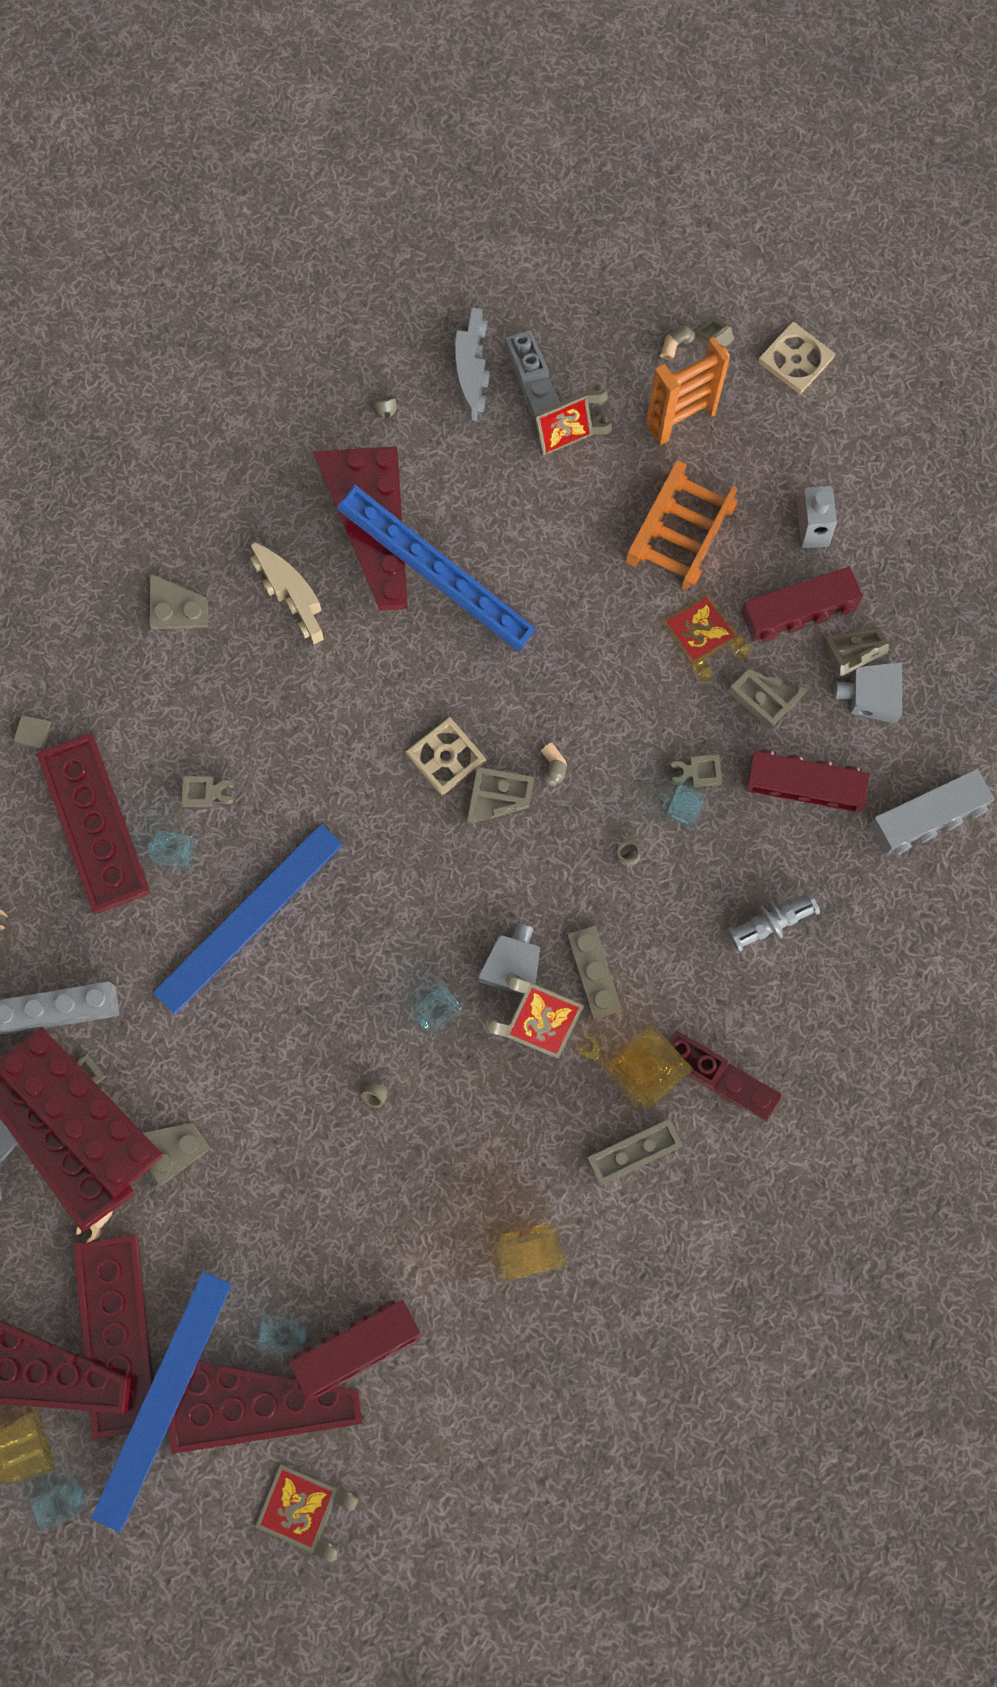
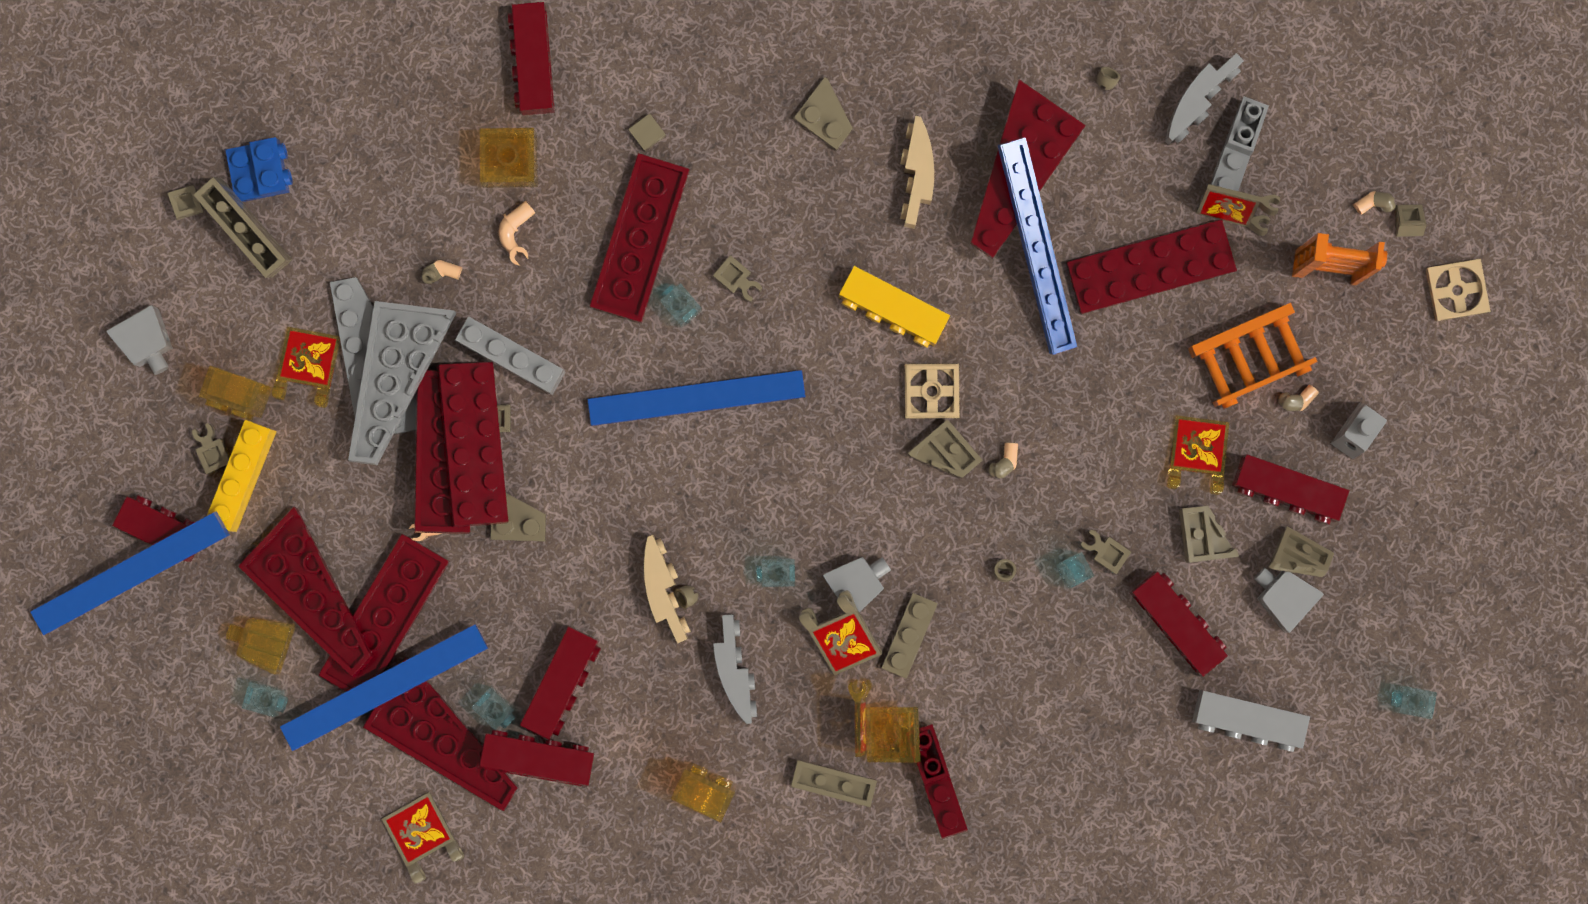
camera: 40 degrees right, 10 degrees up
light grey piece [727,890,820,952] -> none
none -> dark red brick [520,626,601,740]
none -> tan slope [644,535,691,644]
none -> light grey slope [713,614,757,724]
none -> yellow brick [839,266,950,348]
none -> dark red plate [1066,219,1237,314]
none -> dark tan arm [1278,384,1319,411]

